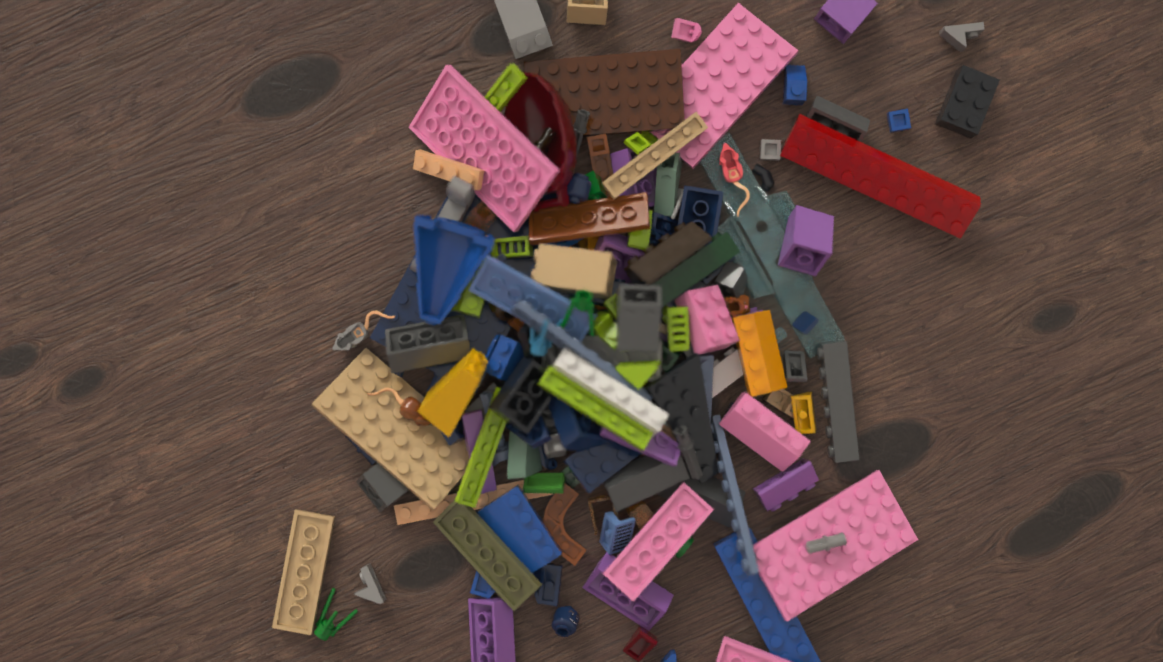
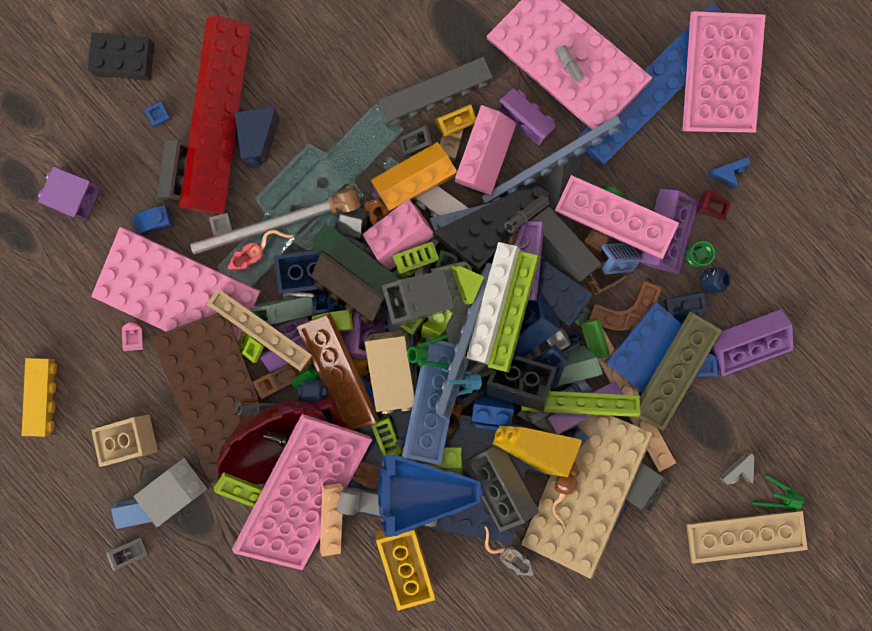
camera: 110 degrees left, 0 degrees up
black arm [752,164,774,192] -> none
medium lavender slope [778,205,834,276] -> none
dark blue slope [792,311,819,335] -> none
light grey slope [939,22,985,52] -> none
none -> flat silver piece [190,187,361,254]
none -> dark blue slope [235,107,279,167]
none -> yellow brick [376,528,435,610]
none -> green wheel [685,241,716,268]

